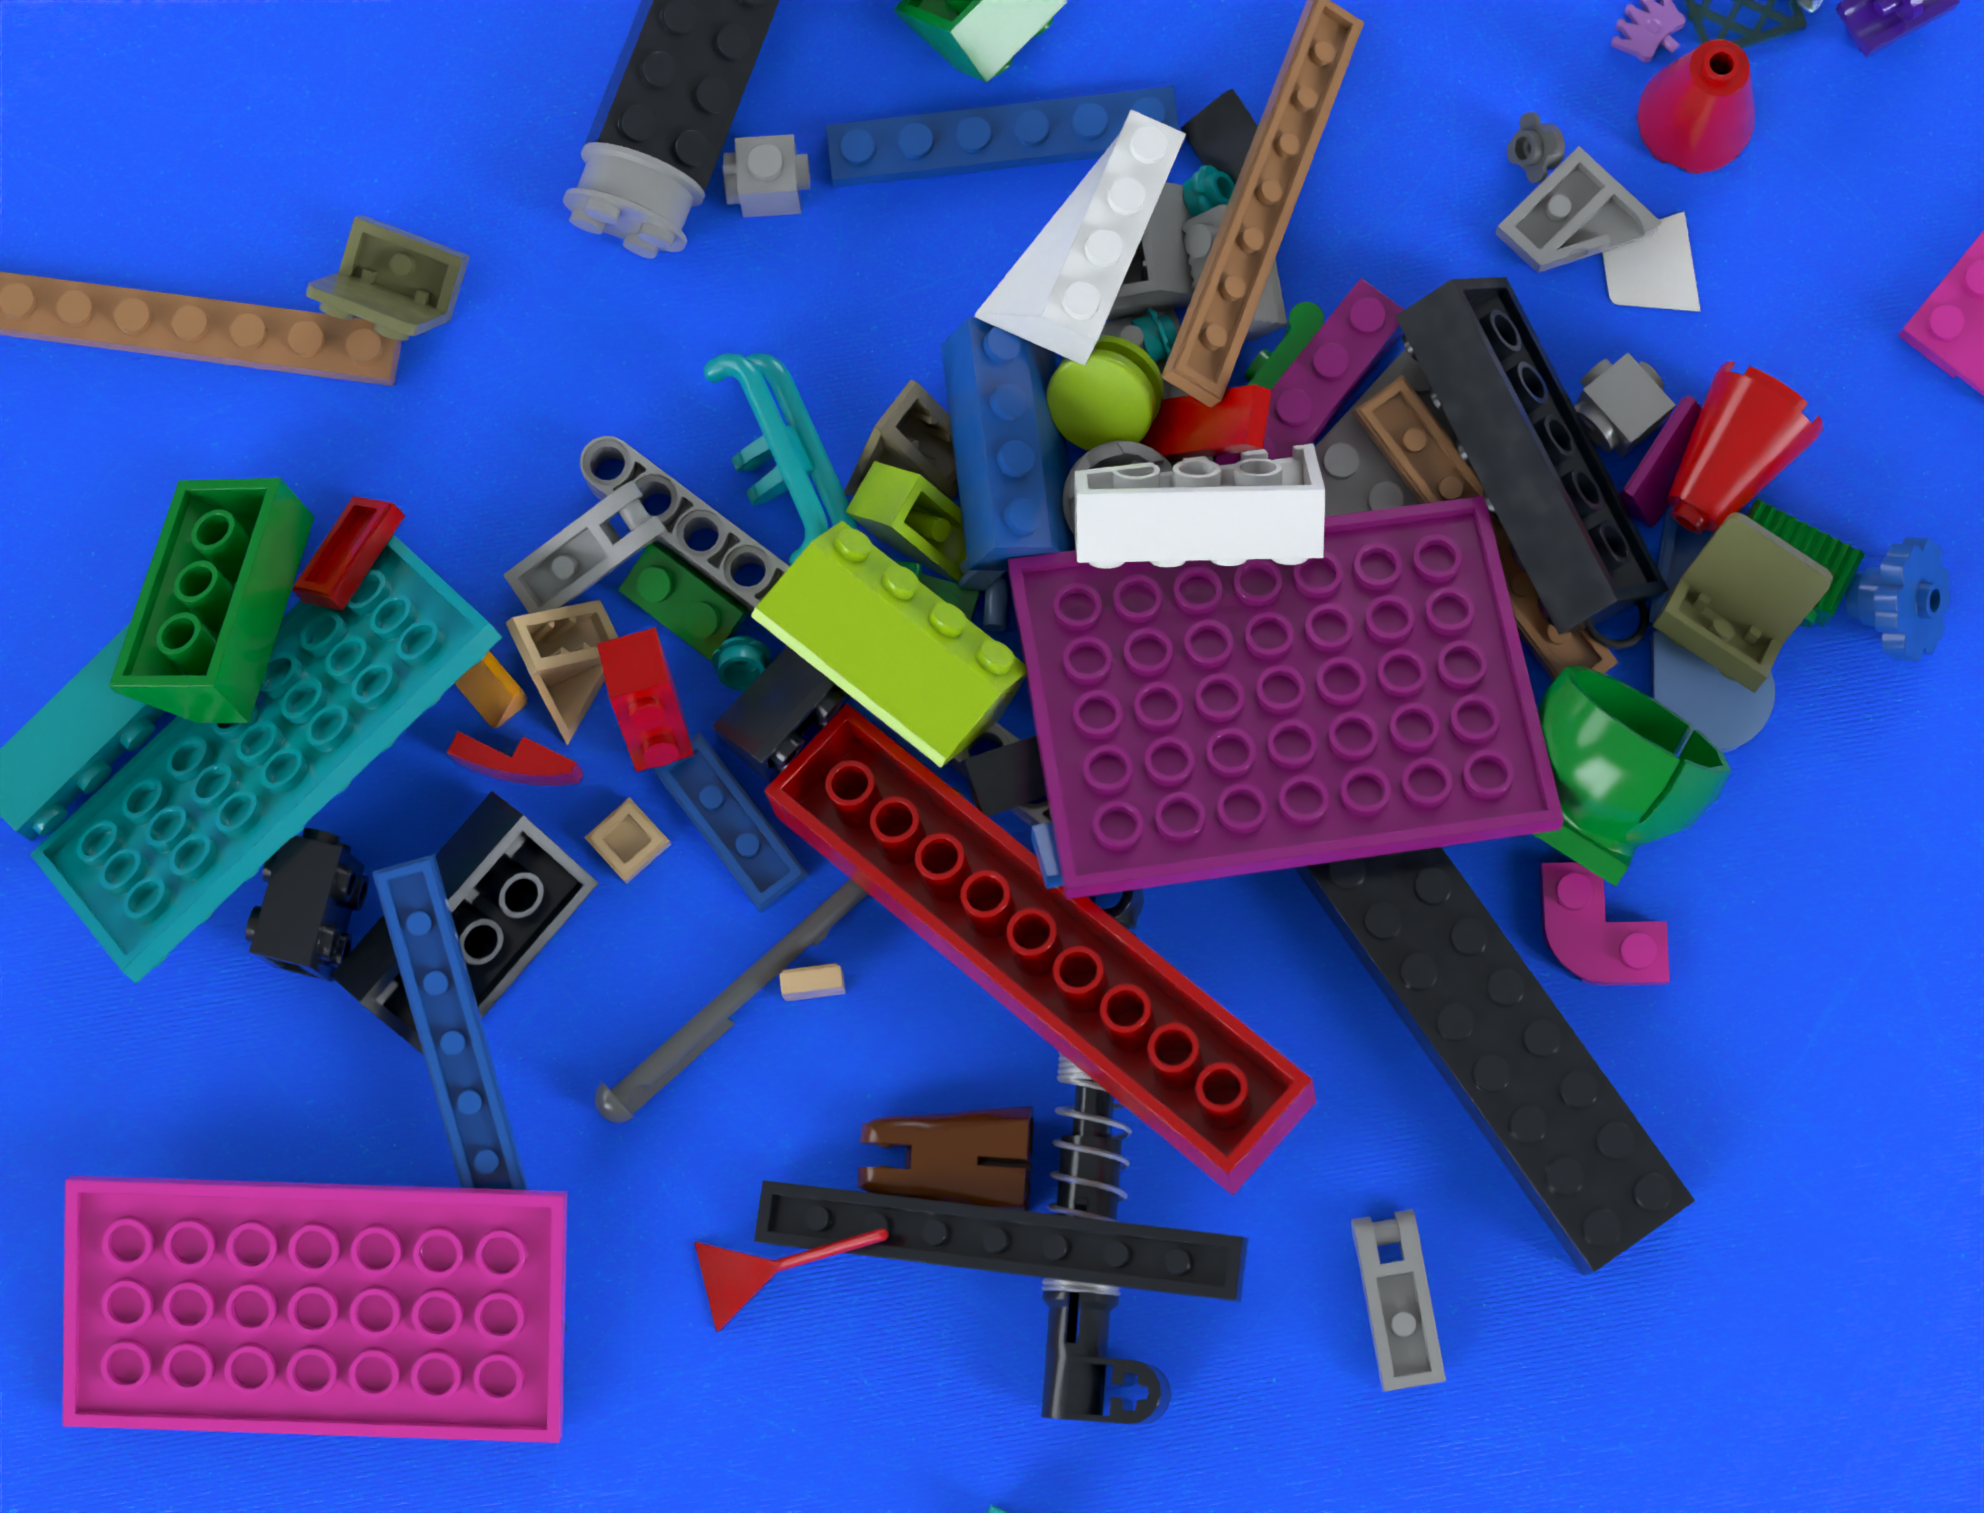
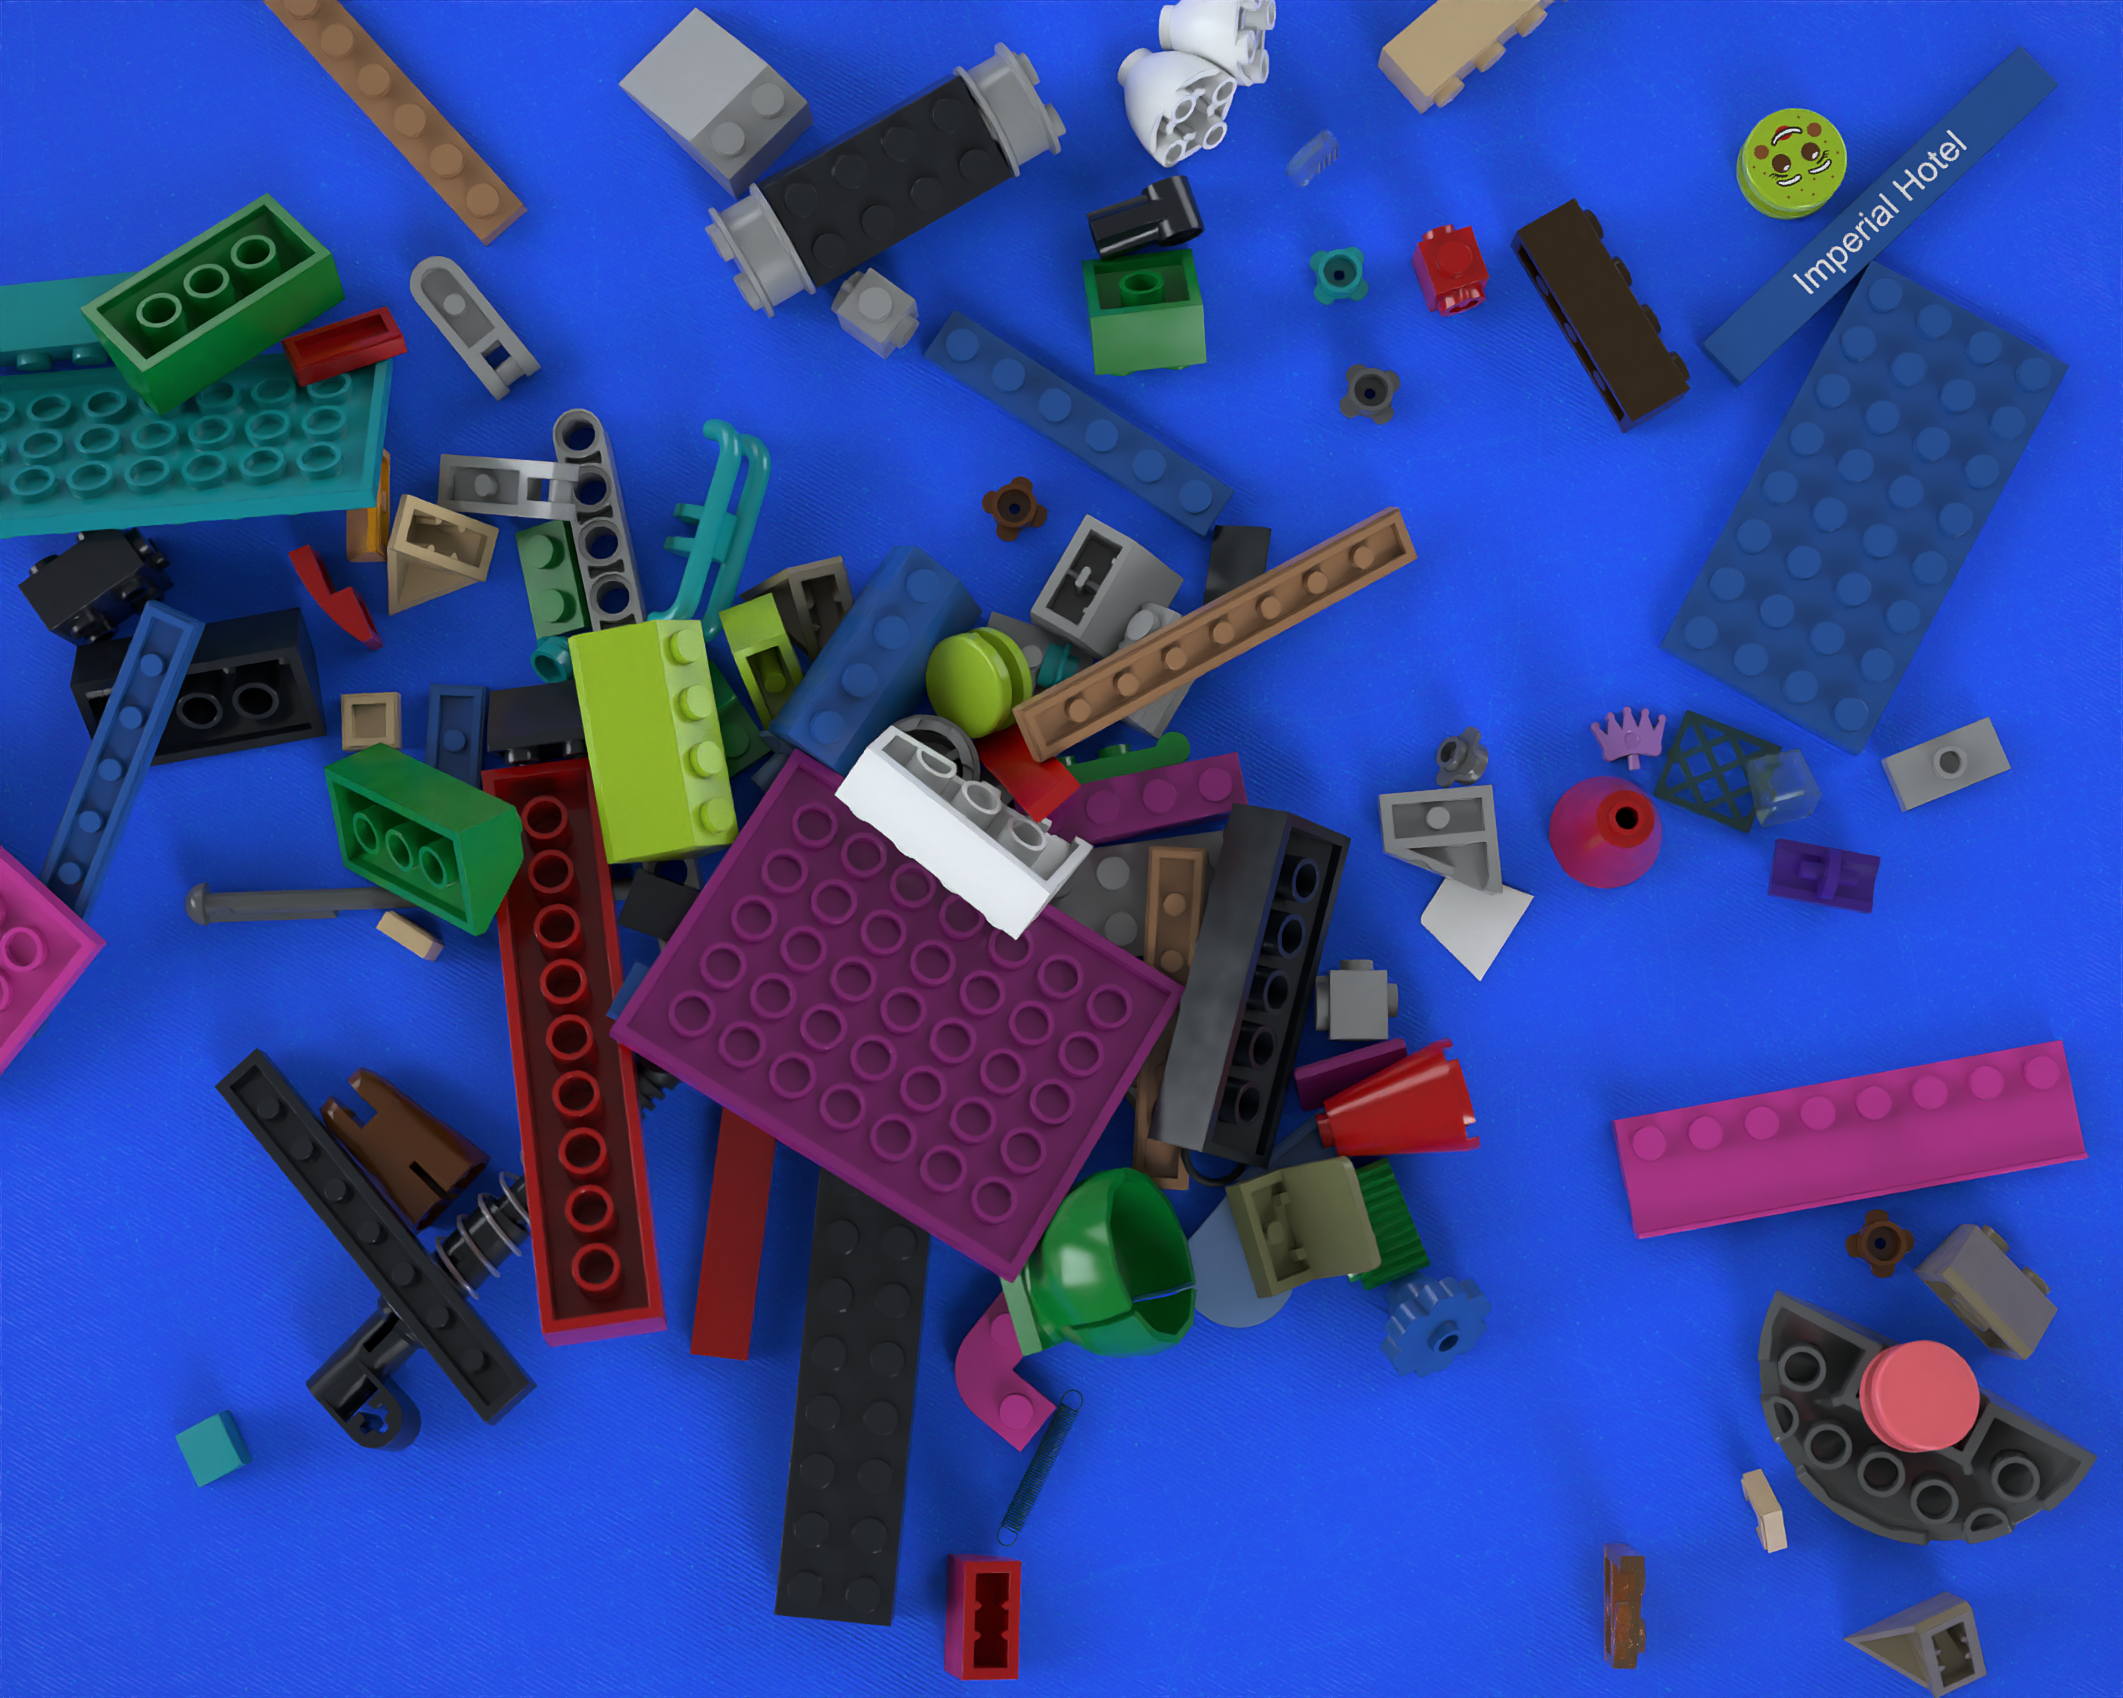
camera: 40 degrees right, 5 degrees up
olive bracket [305,214,470,341] -> none
red brick [597,627,694,772] -> none
red piece [694,1228,888,1332] -> none
white wedge [974,109,1186,366] -> none
teal plate [1183,165,1235,217] -> none
light grey plate [1351,1209,1446,1392] -> none
none -> green slope [324,742,524,937]
none -> light grey plate [410,256,541,402]
none -> light grey slope [618,7,813,199]
none -> red tile [690,1106,777,1361]
none -> red brick [944,1554,1021,1681]
none -> reddish brown plate [982,477,1047,542]
none -> piece [997,1389,1083,1546]

